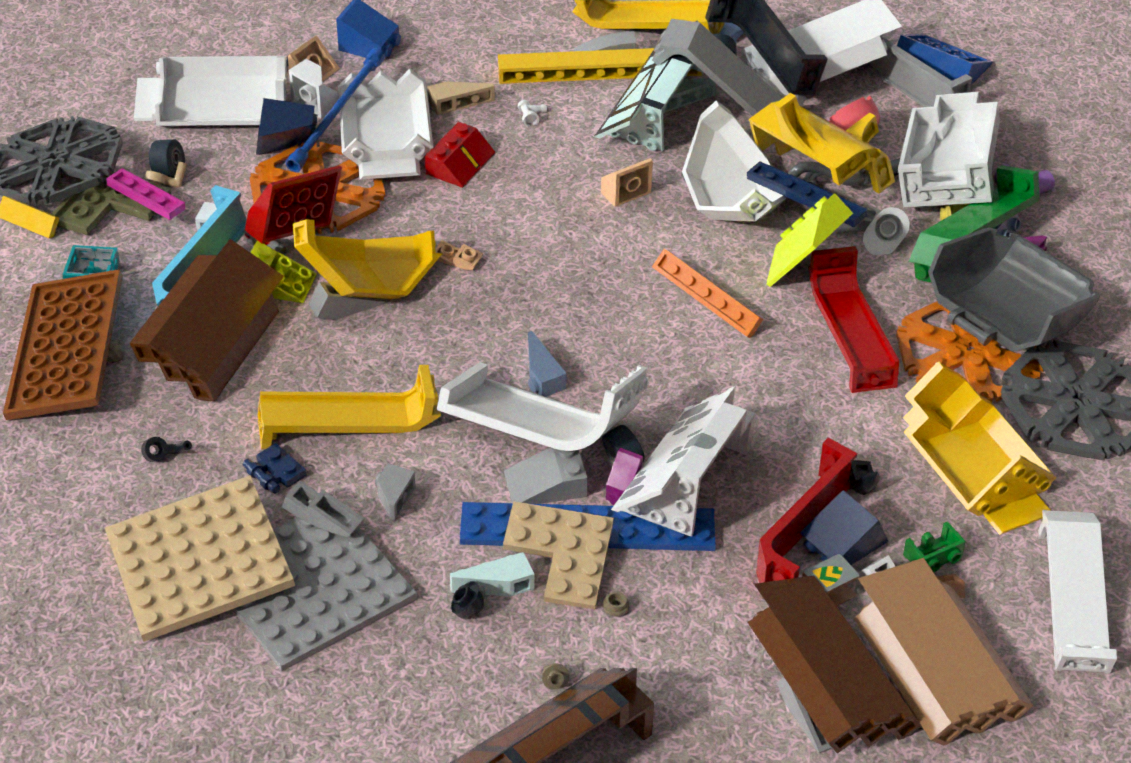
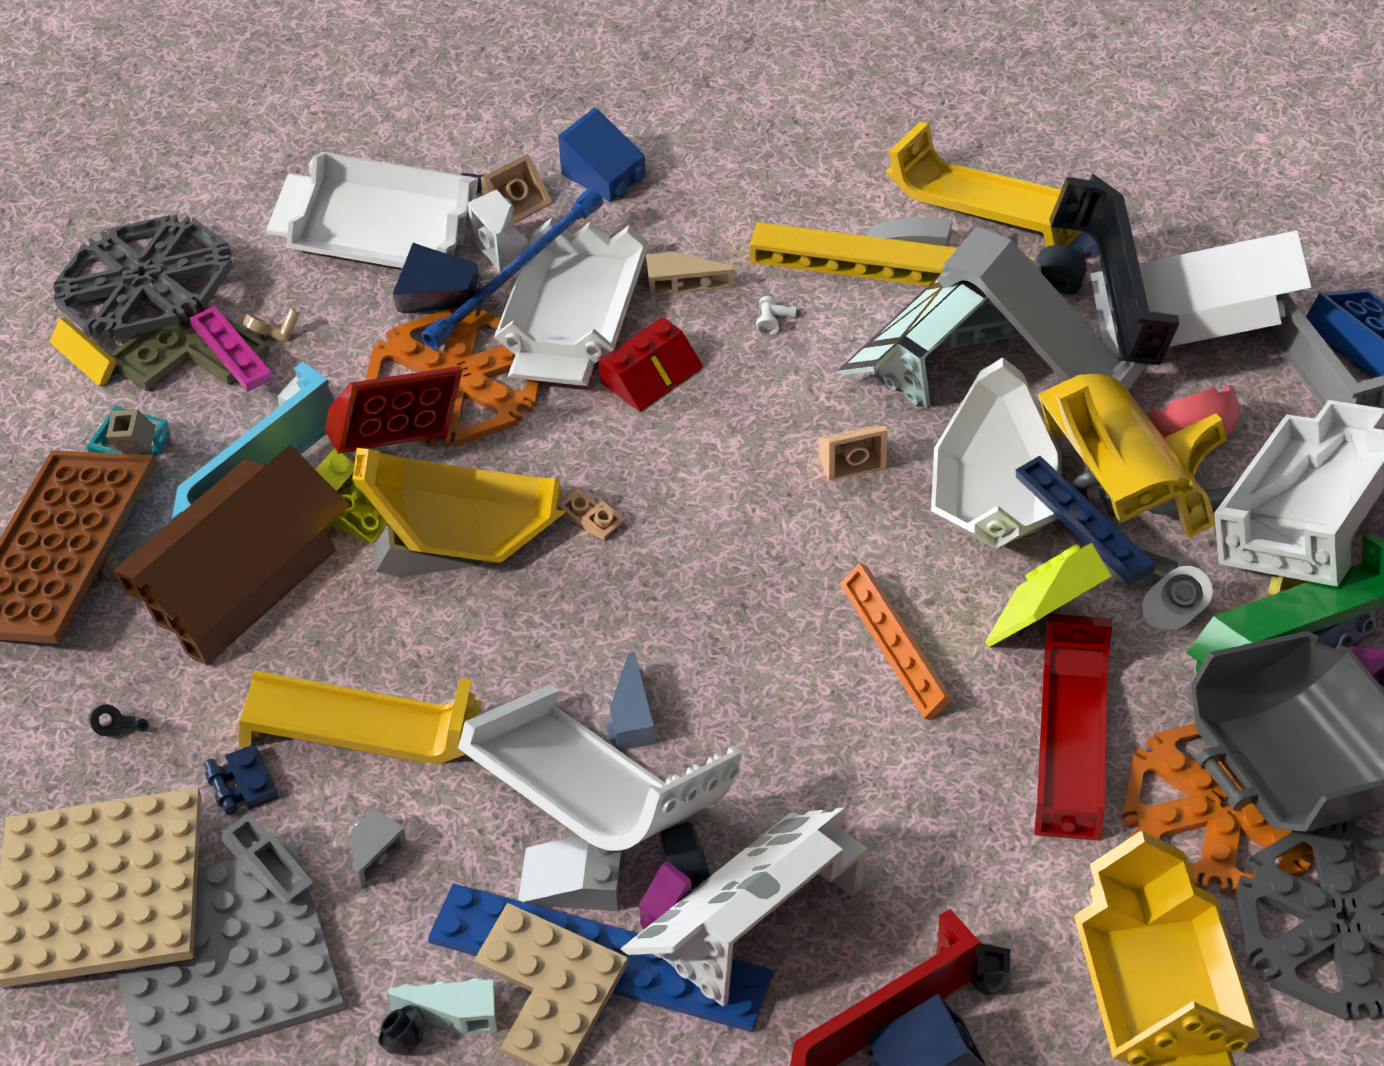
camera: 20 degrees right, 5 degrees up
black wheel [149,139,185,178] -> none
none -> dark tan brick [106,409,156,454]

